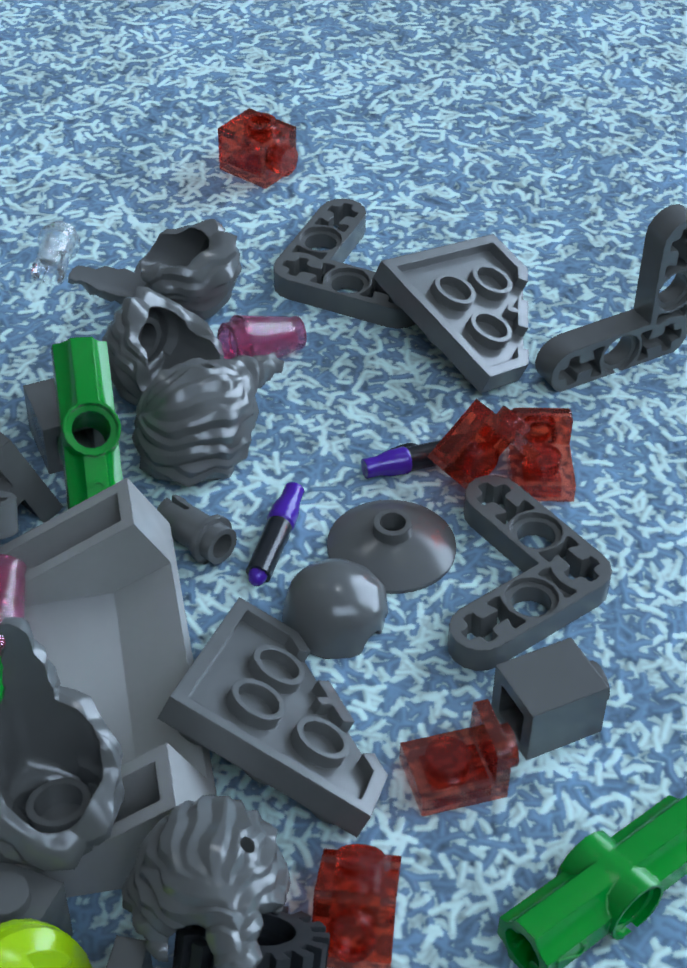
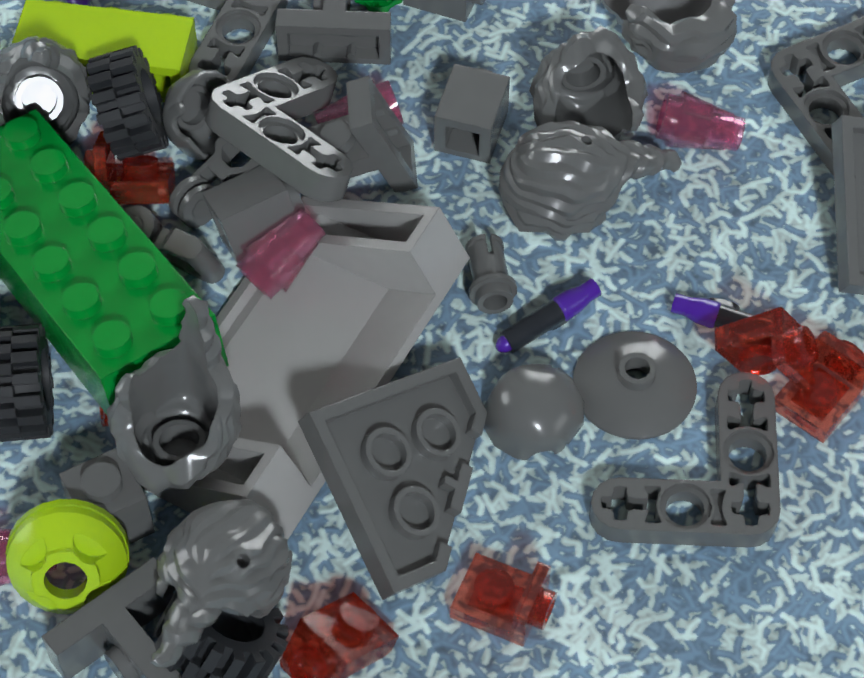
camera: 40 degrees right, 15 degrees up
green piece [51,337,123,509] -> none
dark grey brick [491,637,610,760] -> none

